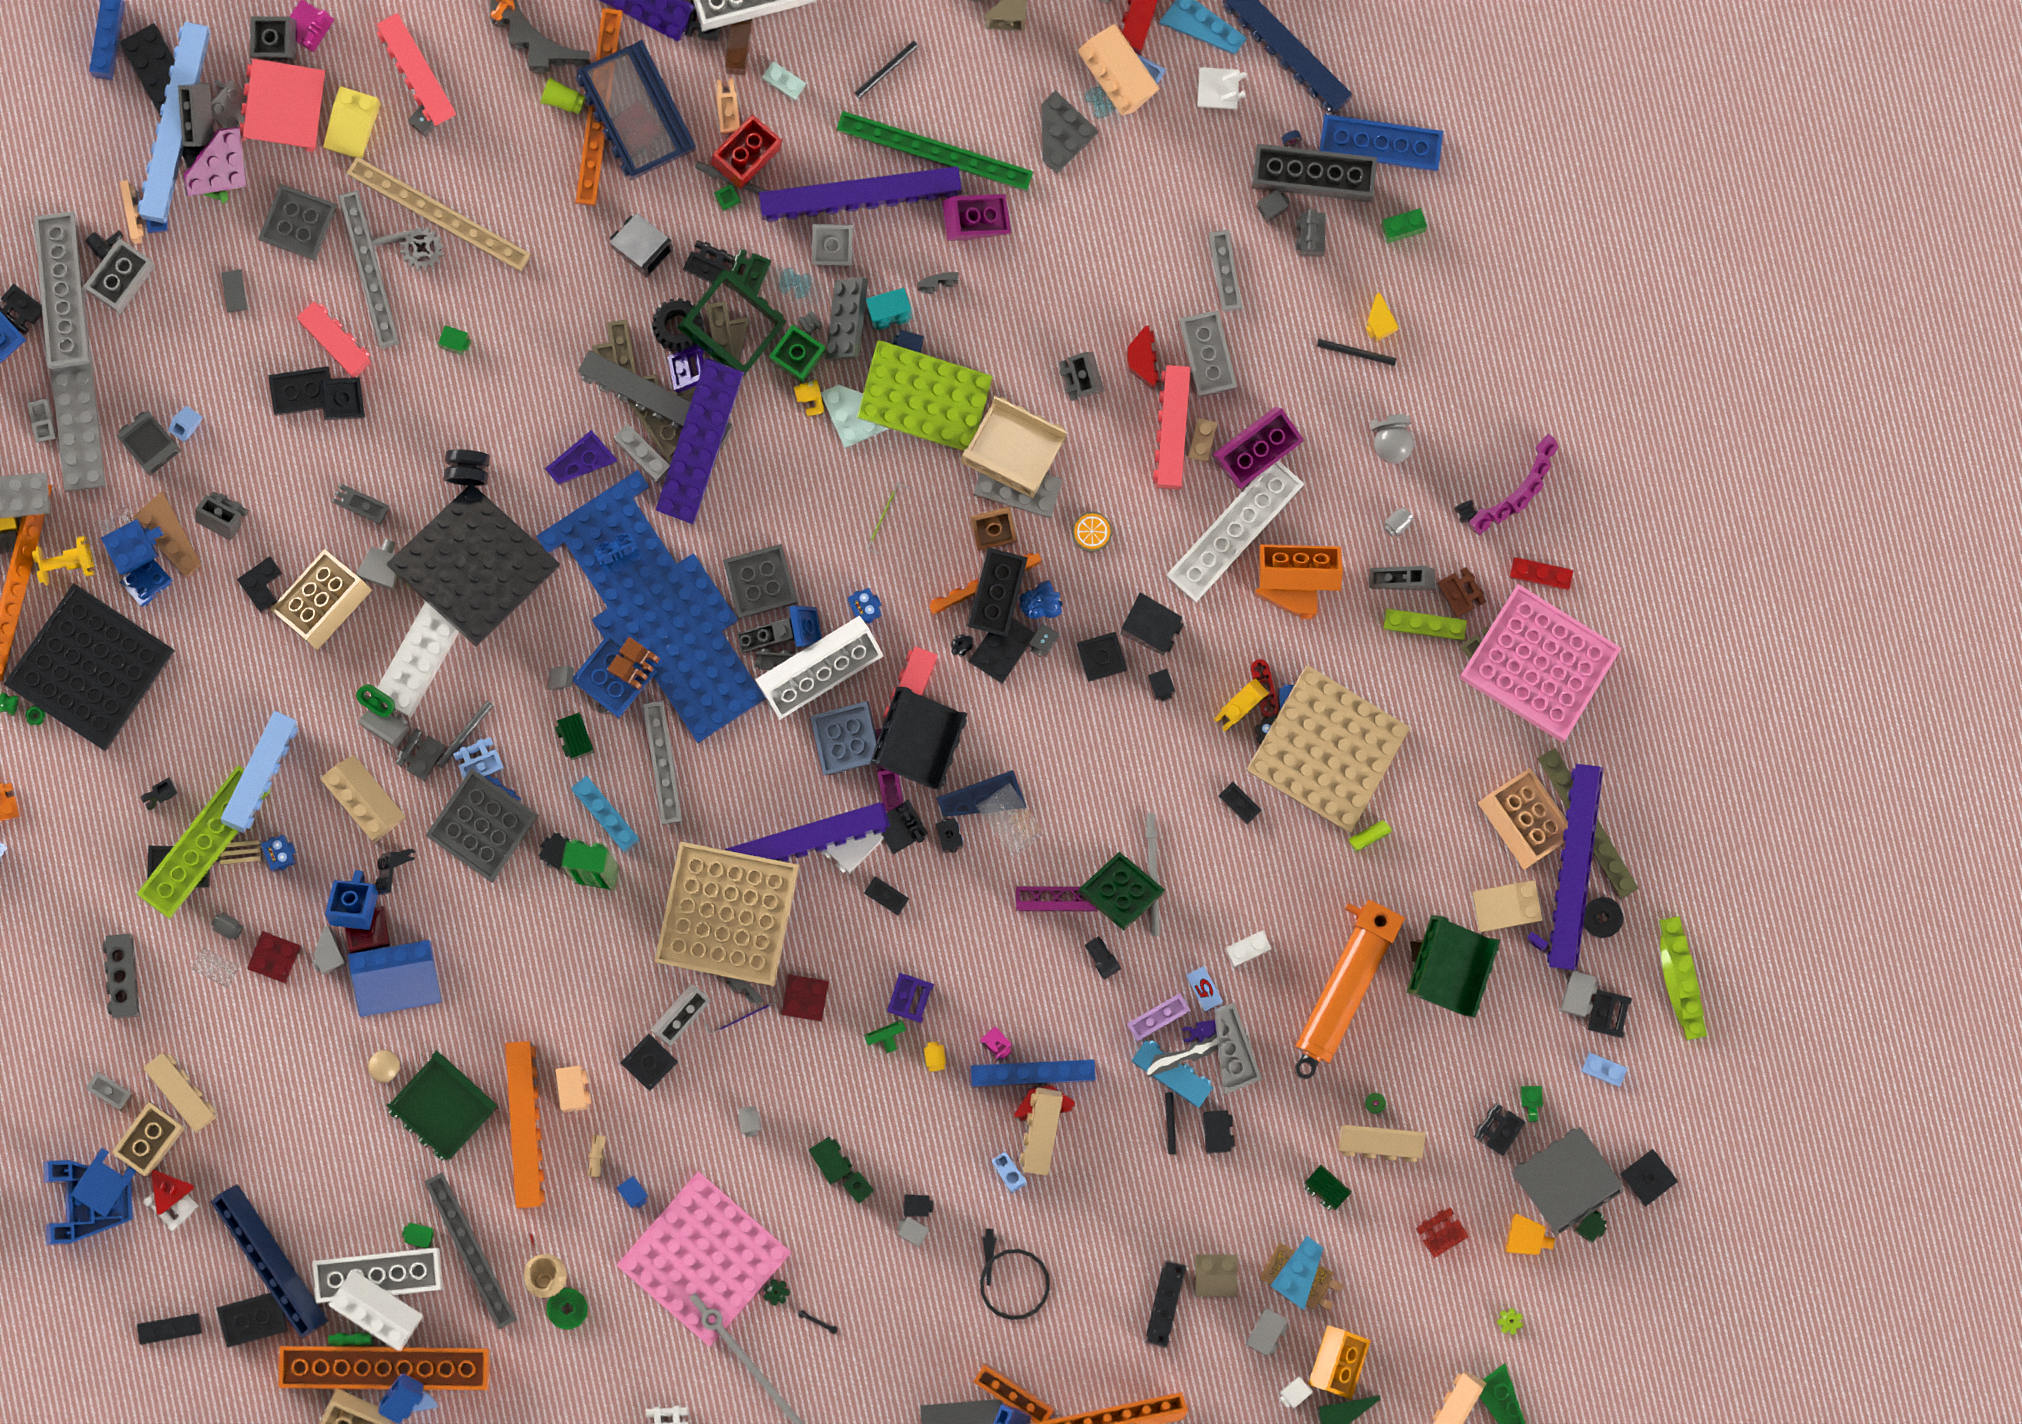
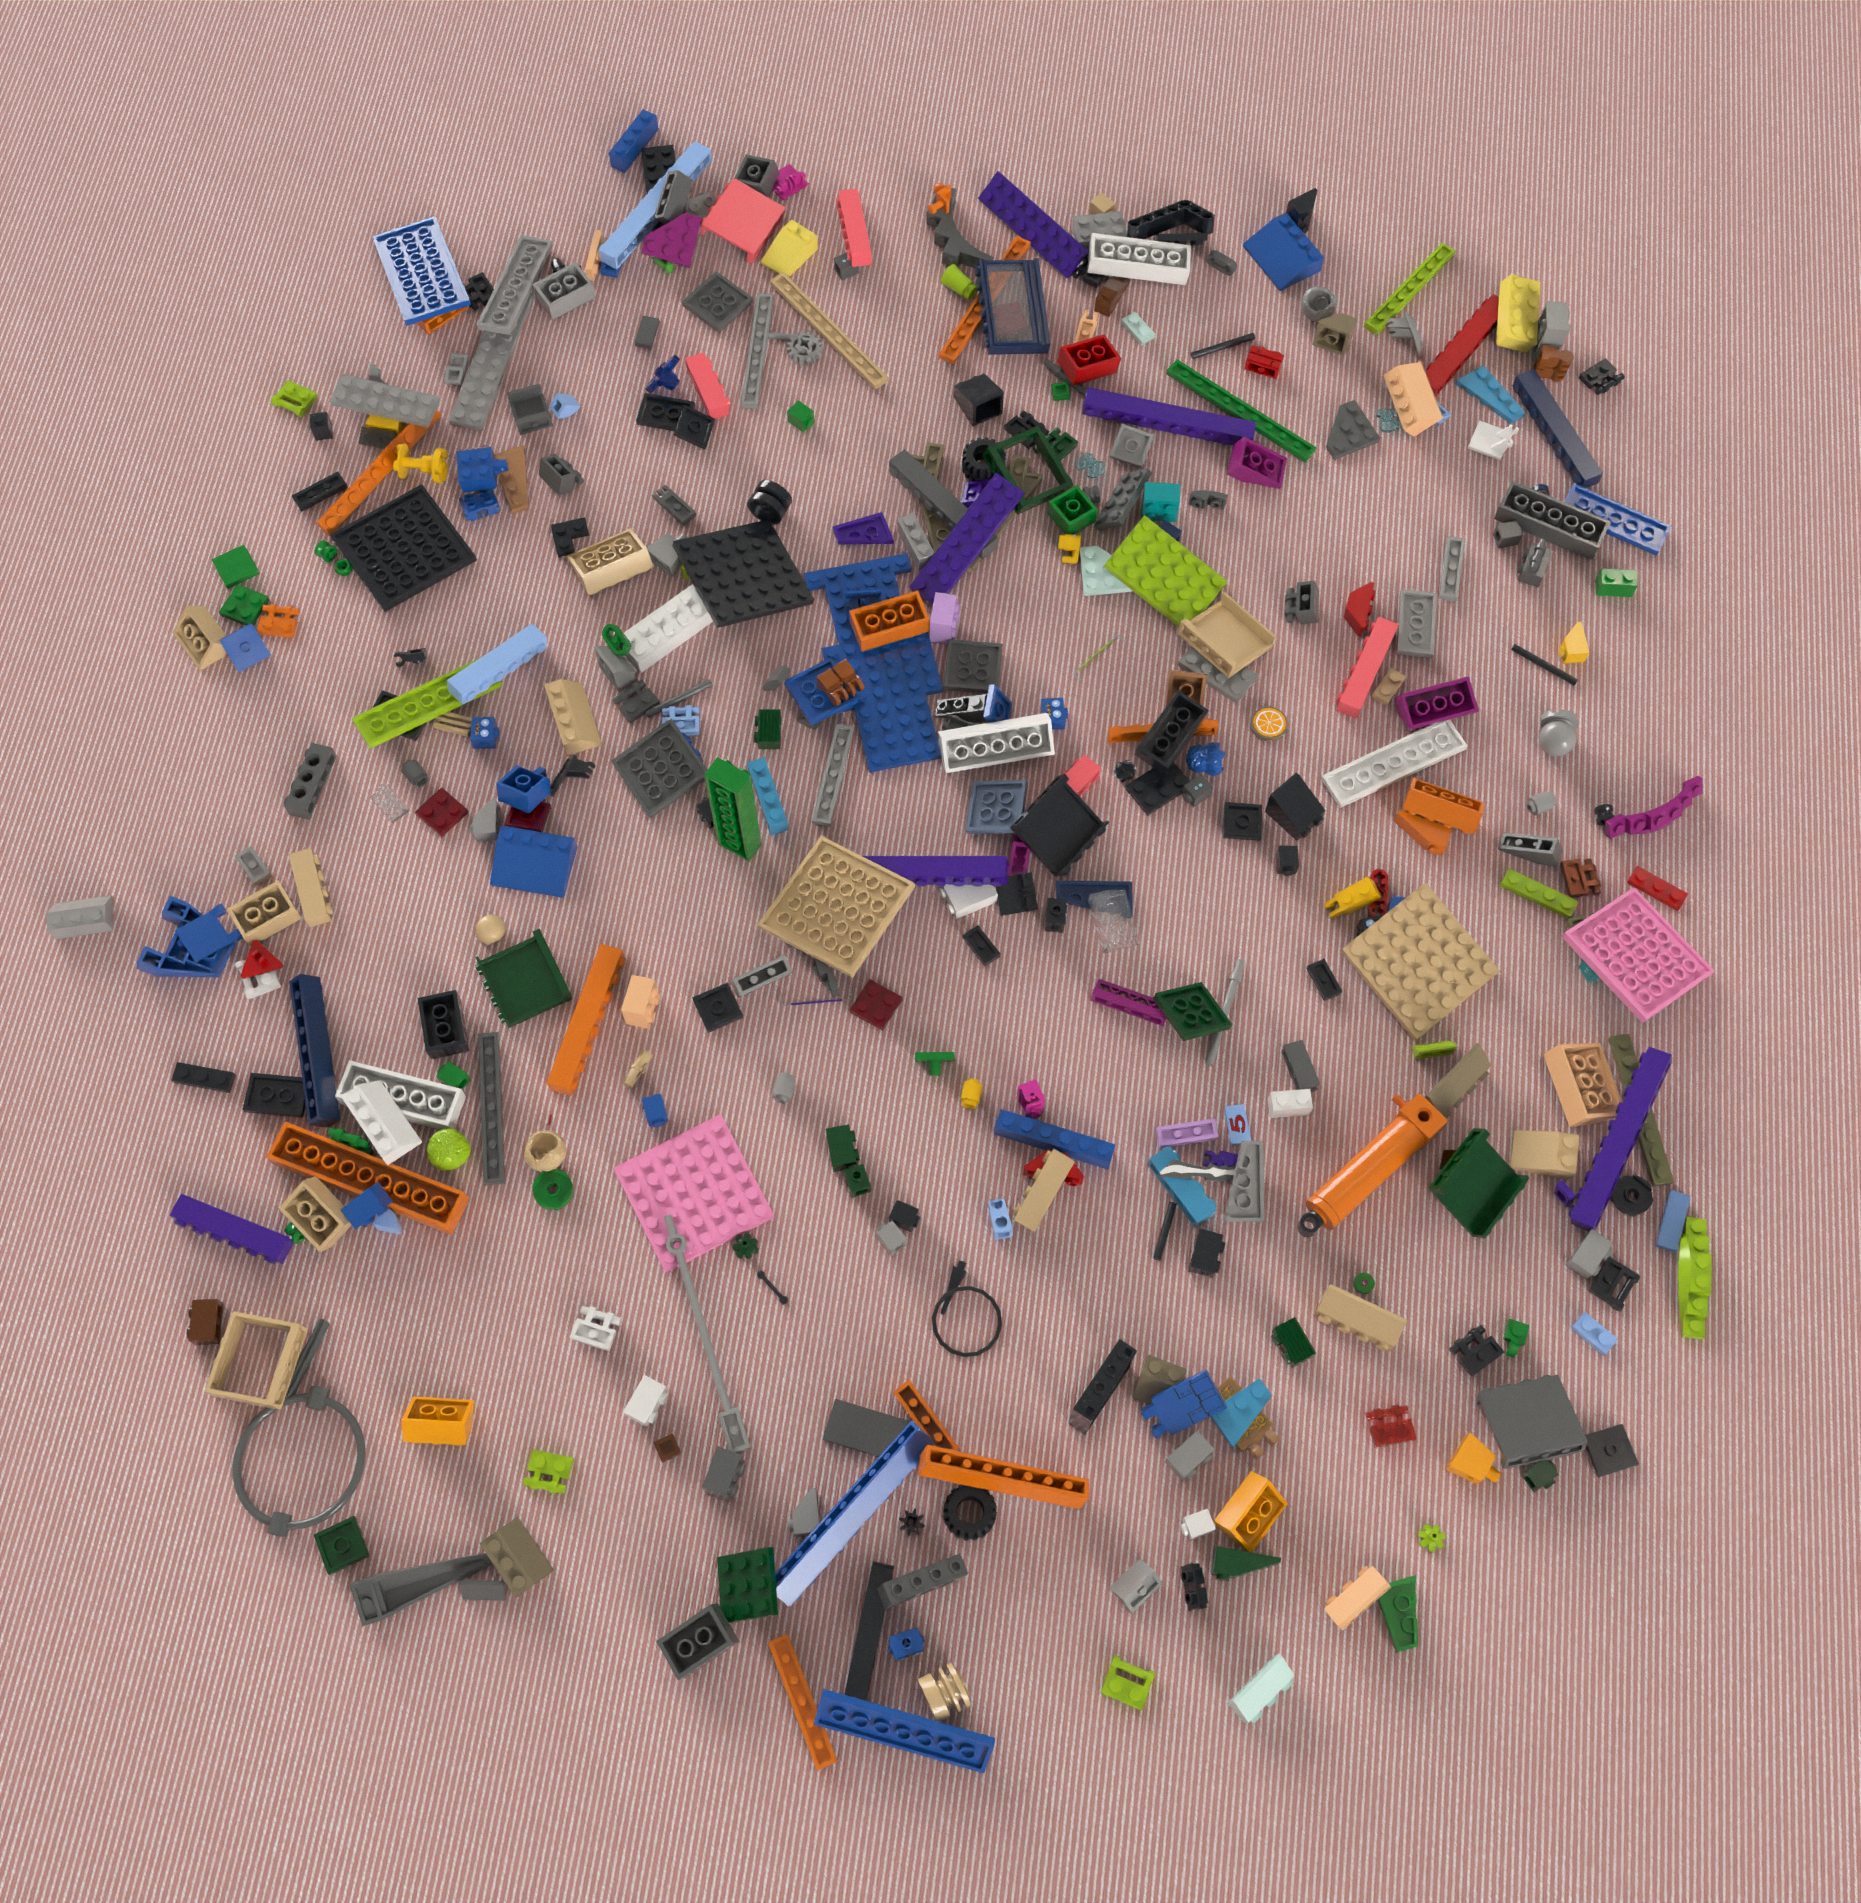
camera: 25 degrees right, 15 degrees down
dark purple plate [887,973,935,1024] -> none
black piece [1084,936,1122,980] -> none
none -> black brick [417,990,470,1059]
none -> lime hair [427,1128,471,1171]
none -> clear blue plant [645,355,680,393]
none -> orange brick [849,591,930,652]
none -> lavender brick [930,592,960,644]
none -> blue tile [1141,1369,1227,1438]
none -> red brick [1244,345,1285,379]
none -> dark grey piece [1281,1040,1320,1092]
none -> dark tan slope [1425,1042,1491,1119]
none -> medium blue tile [1655,1189,1691,1253]

